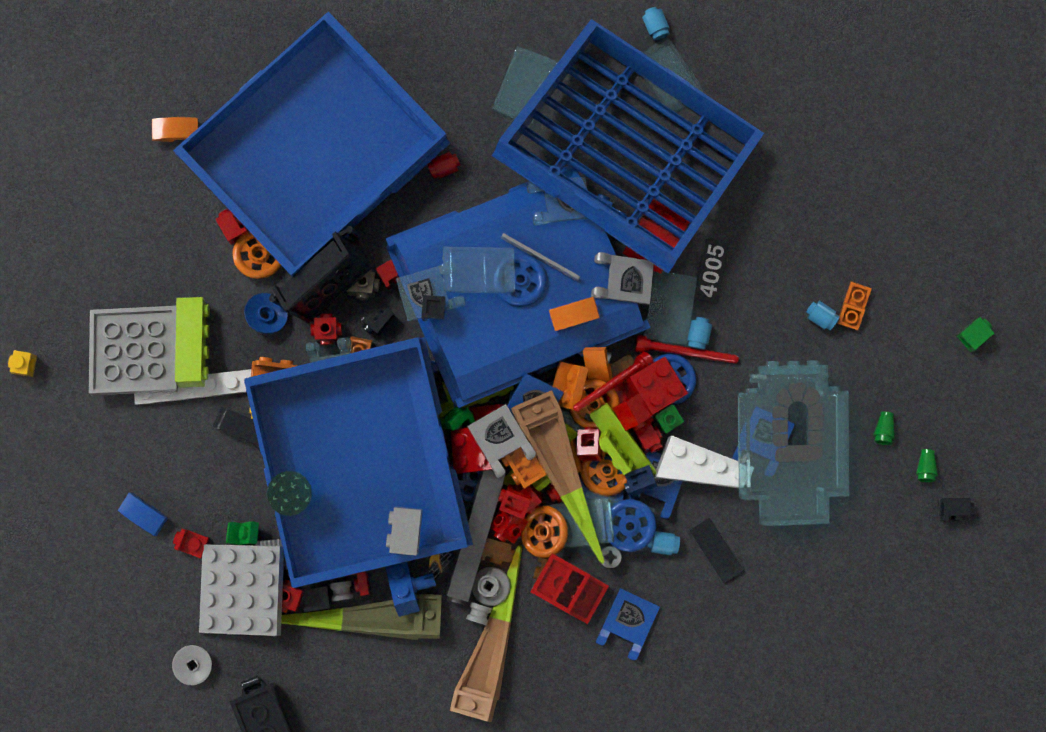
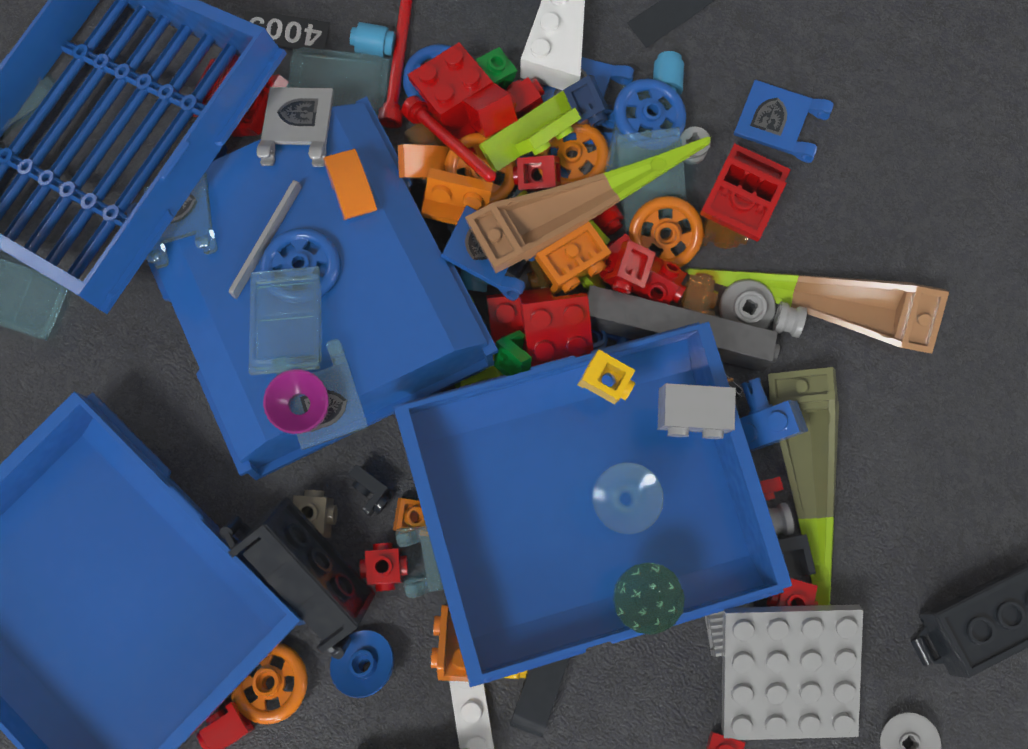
camera: 95 degrees left, 5 degrees down
green bracket [226,521,259,546] -> none
red brick [375,260,401,290] -> none
black panel [421,295,447,321] -> none
red brick [427,151,460,179] -> none
light grey flag [468,404,536,478] -> none
none -> magenta piece [263,369,329,434]
none -> yellow brick [577,349,636,404]
none -> clear light blue dish [593,463,664,534]

